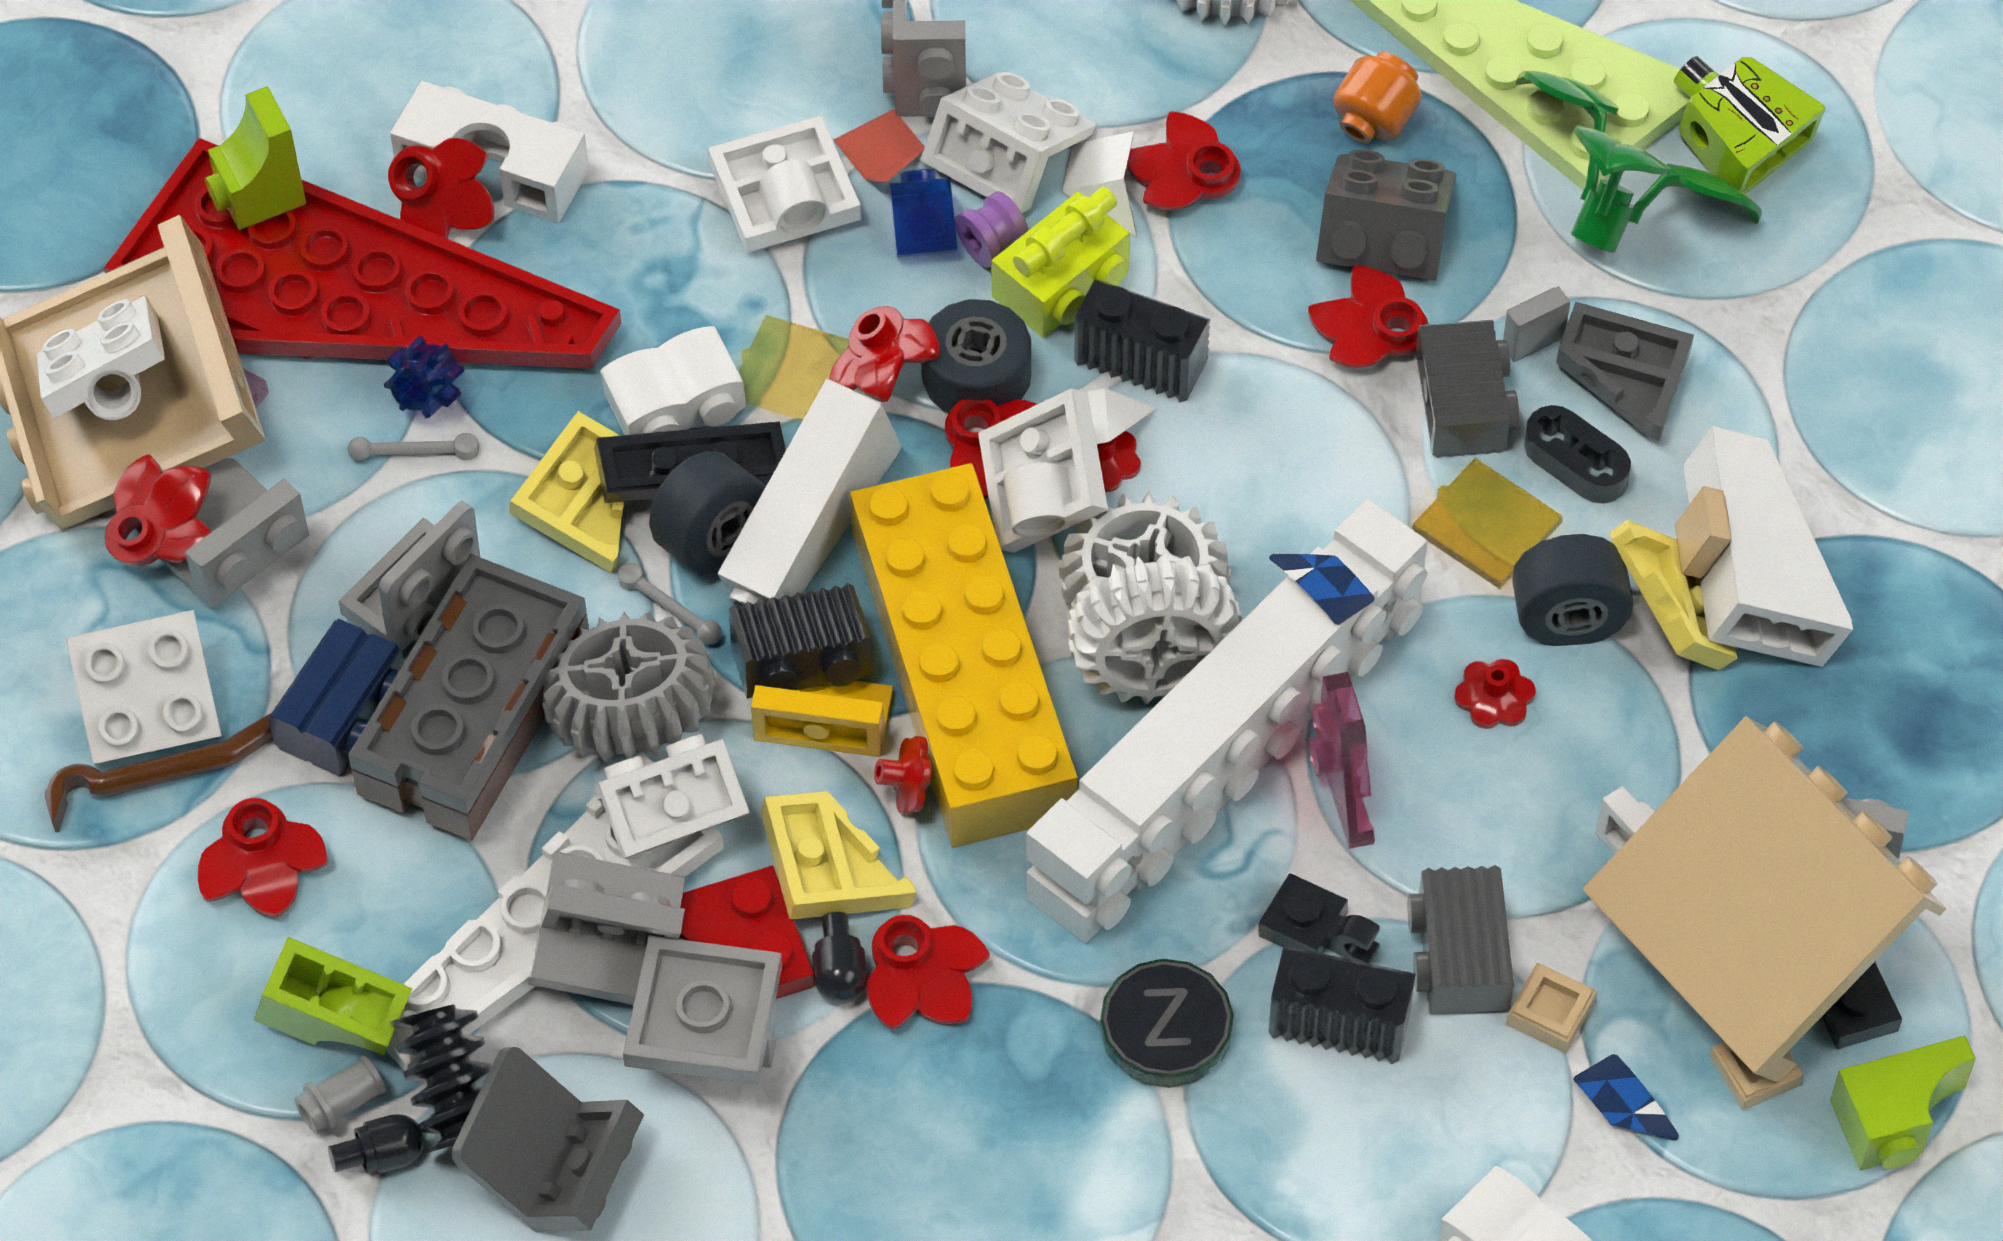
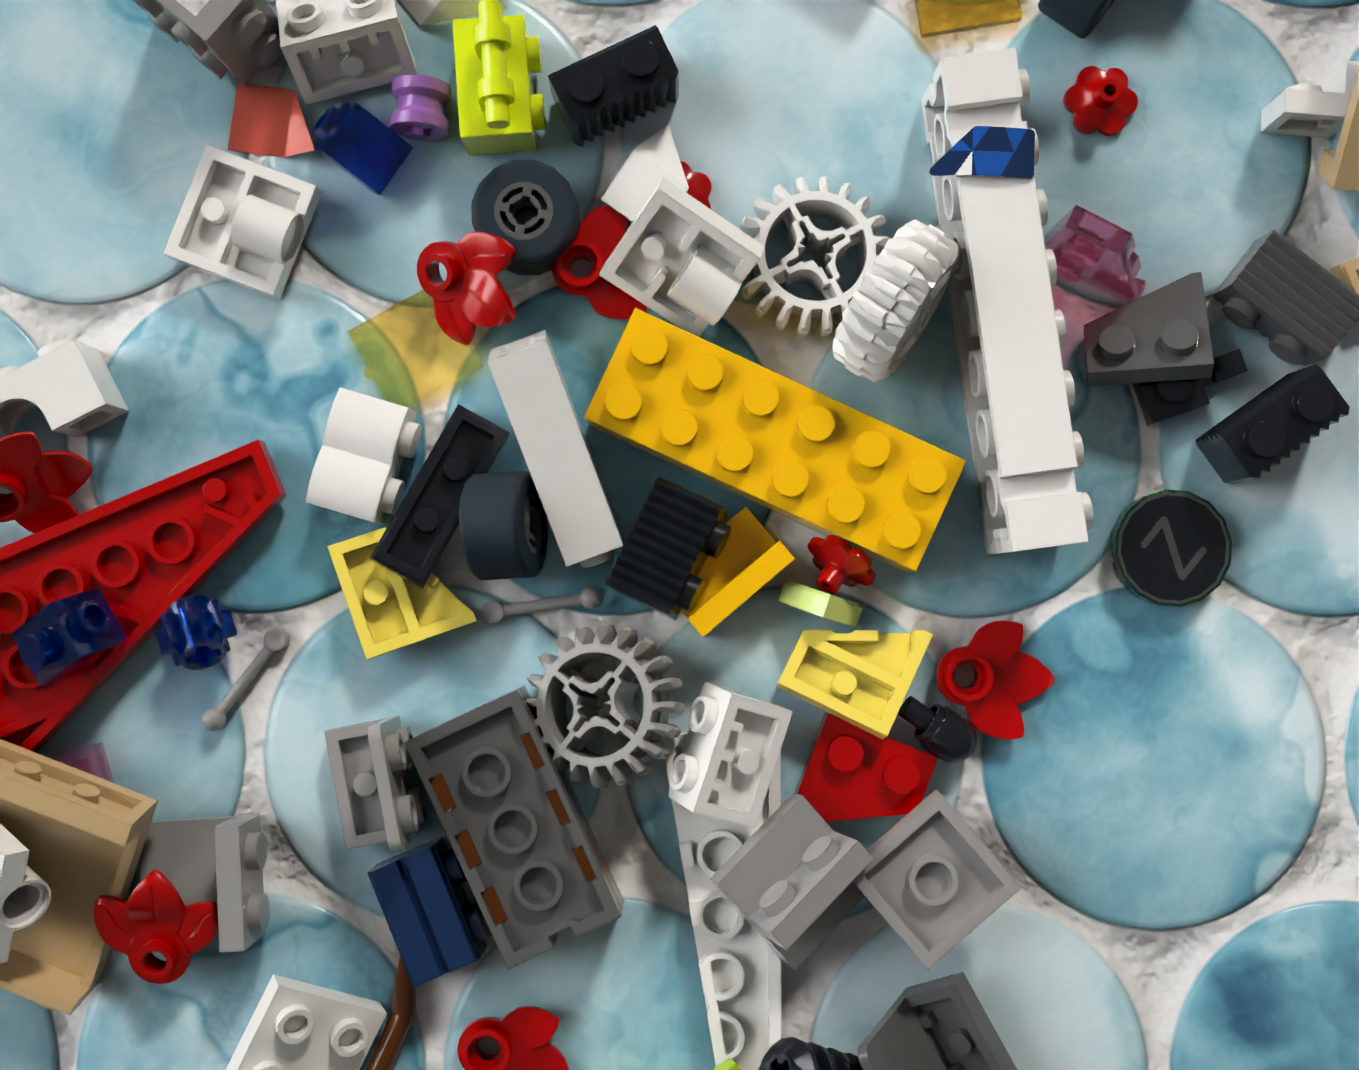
camera: 50 degrees left, 30 degrees up
none -> clear blue bracket [11,589,126,687]
none -> yellowish green tile [778,580,863,627]
none -> dark grey wing [1083,272,1214,387]

